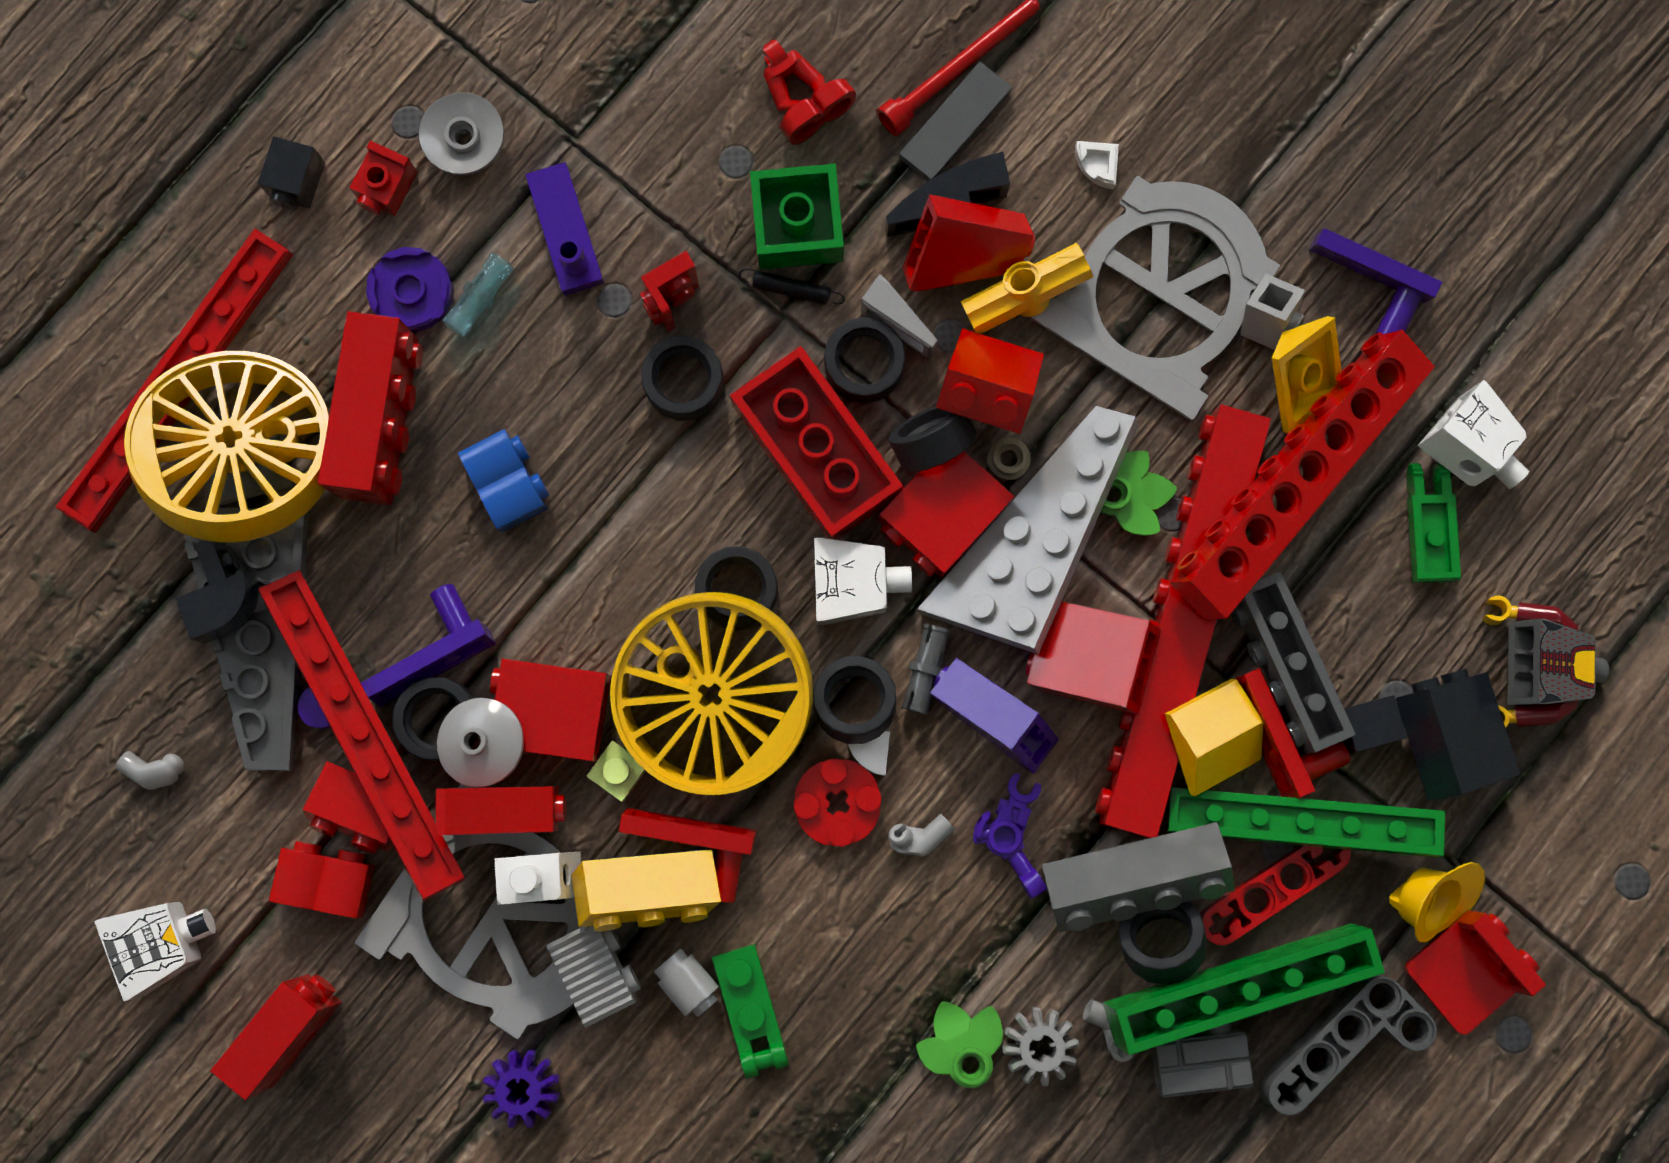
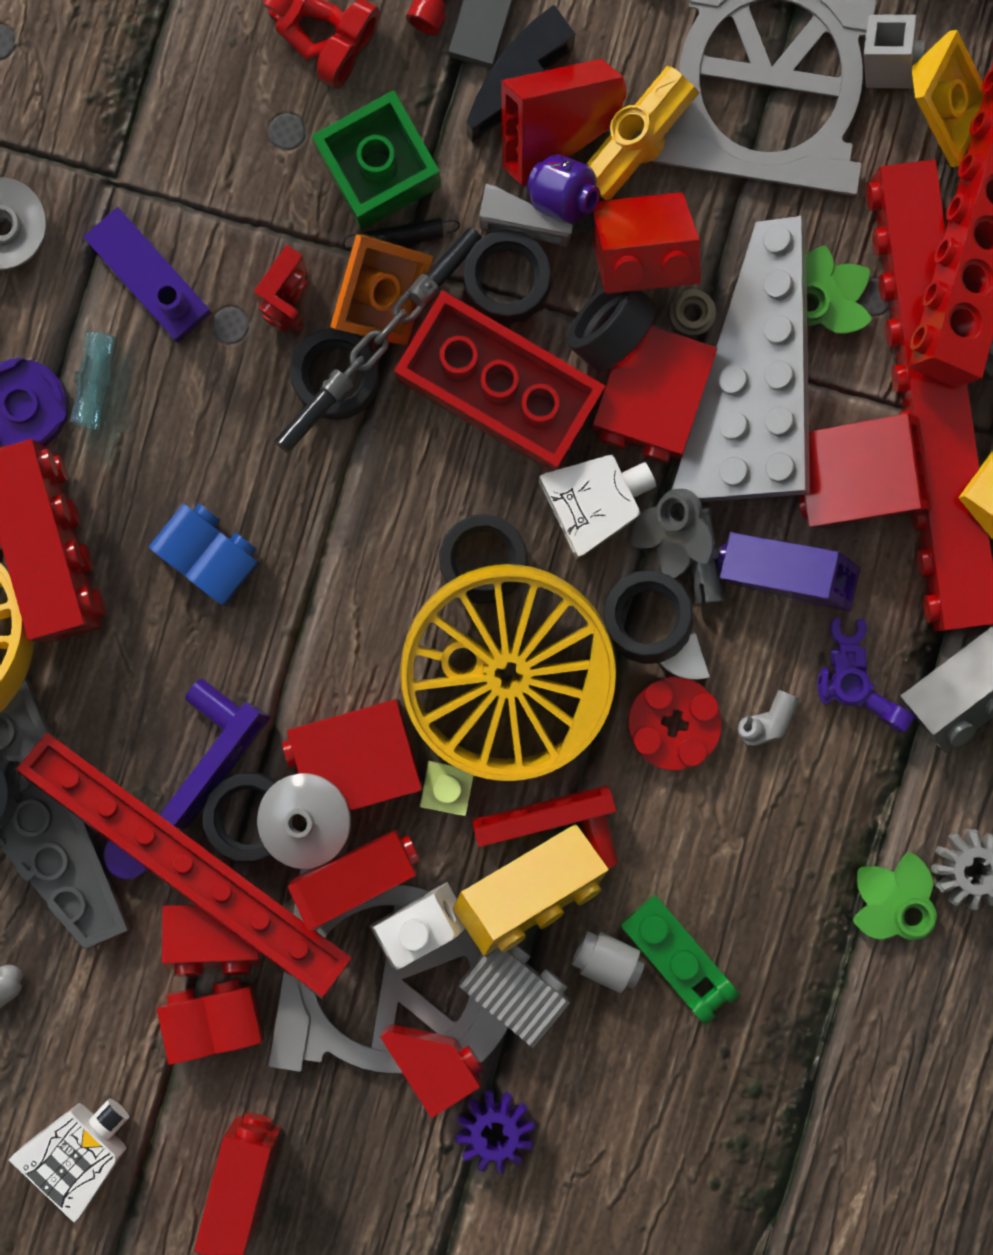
camera: 25 degrees left, 5 degrees up
none -> piece [274,227,482,453]
none -> orange slope [330,234,434,346]
none -> red slope [380,1024,484,1119]
none -> dark purple head [527,154,600,224]
none -> dark grey plate [631,488,714,579]

